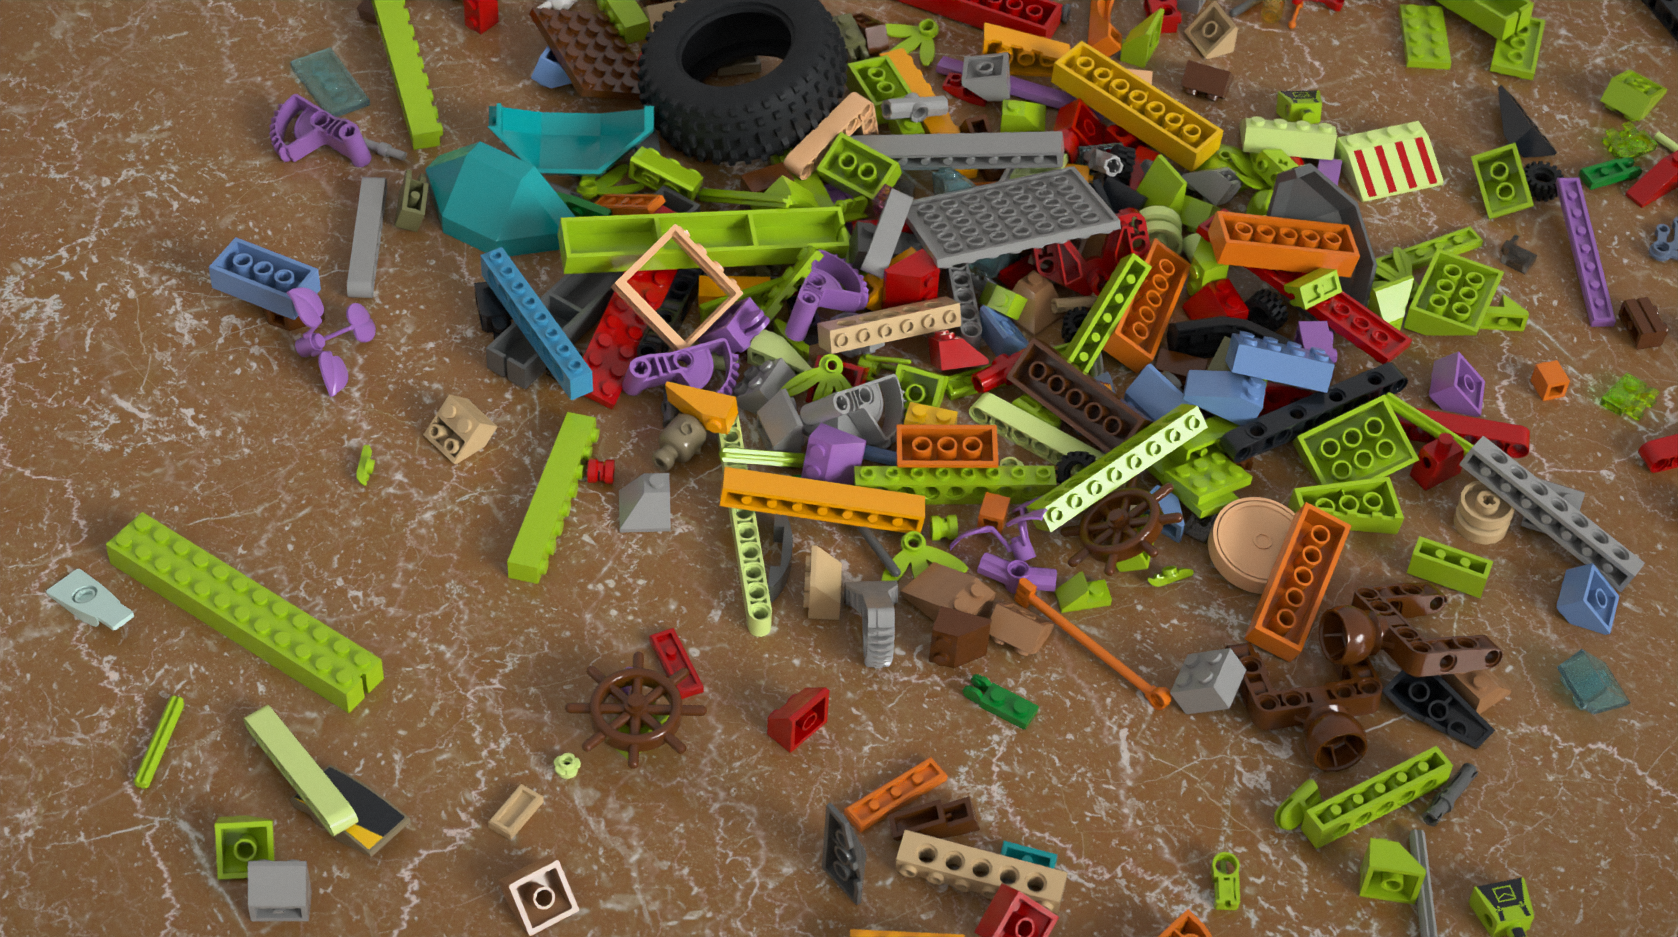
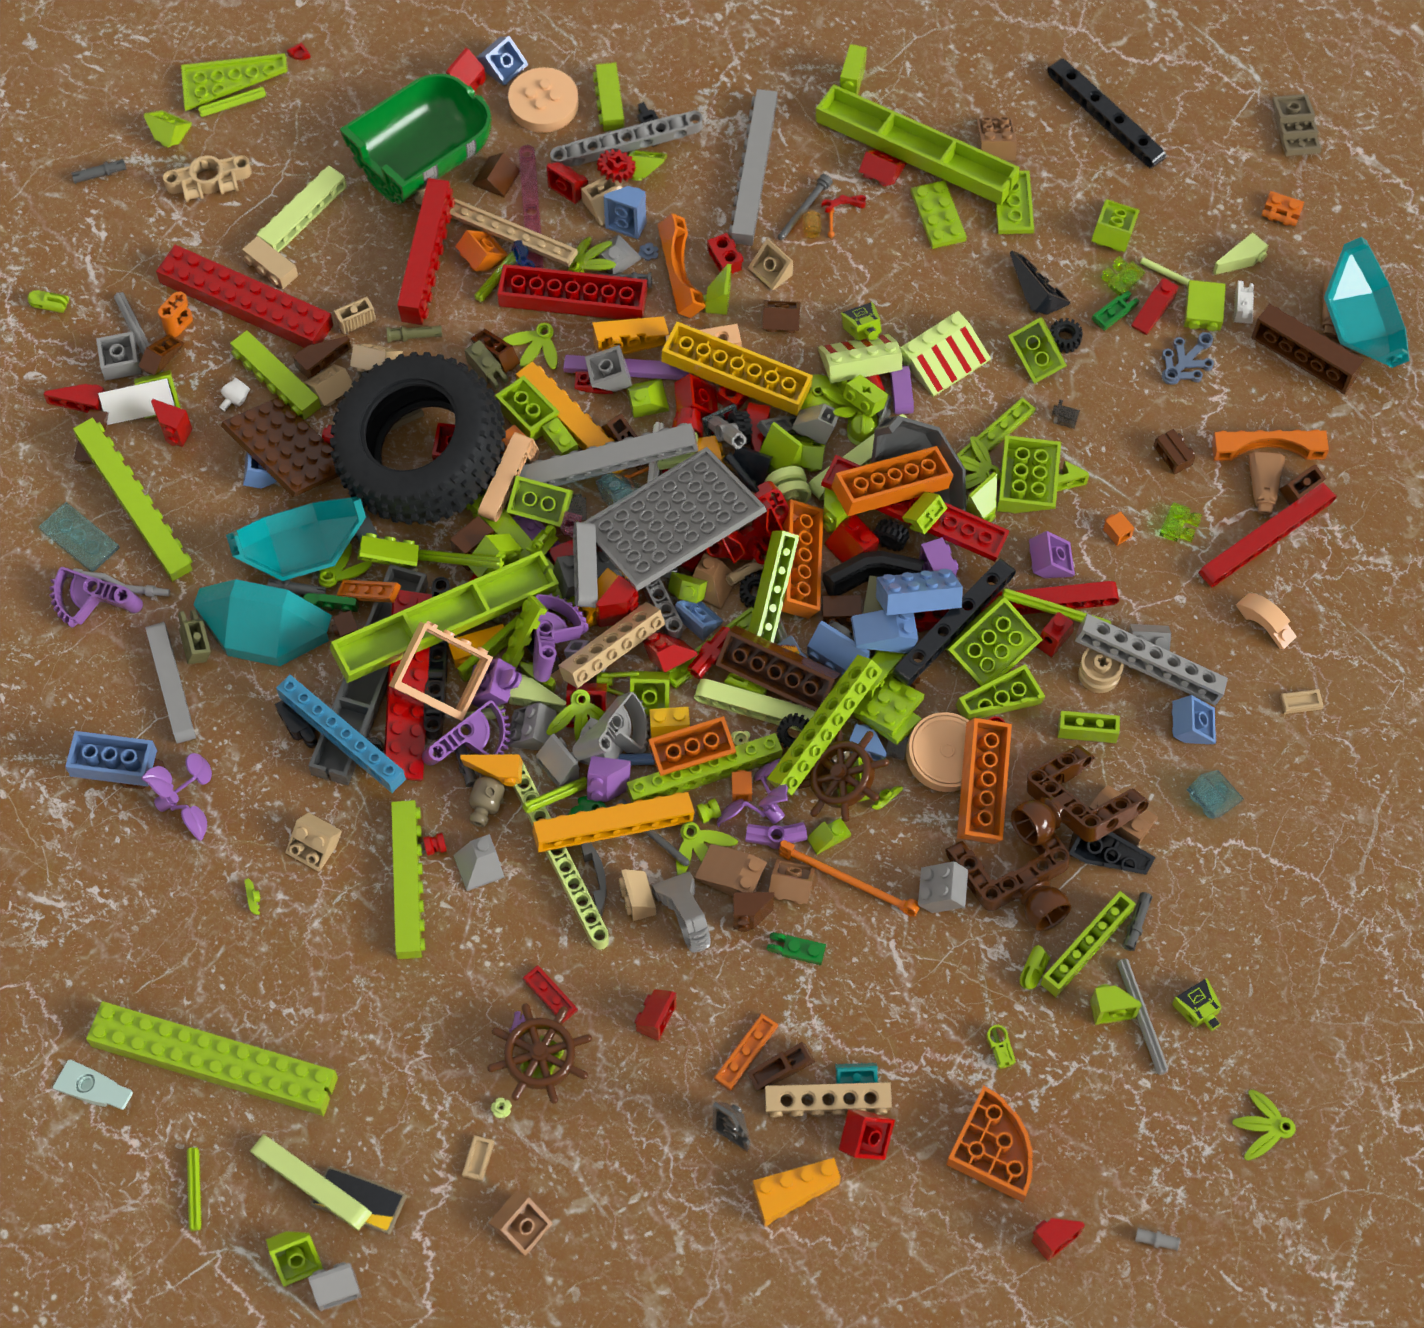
camera: 15 degrees left, 15 degrees up
light grey piece [881,93,949,122] -> none
medium lavender tile [1555,178,1616,327] -> none

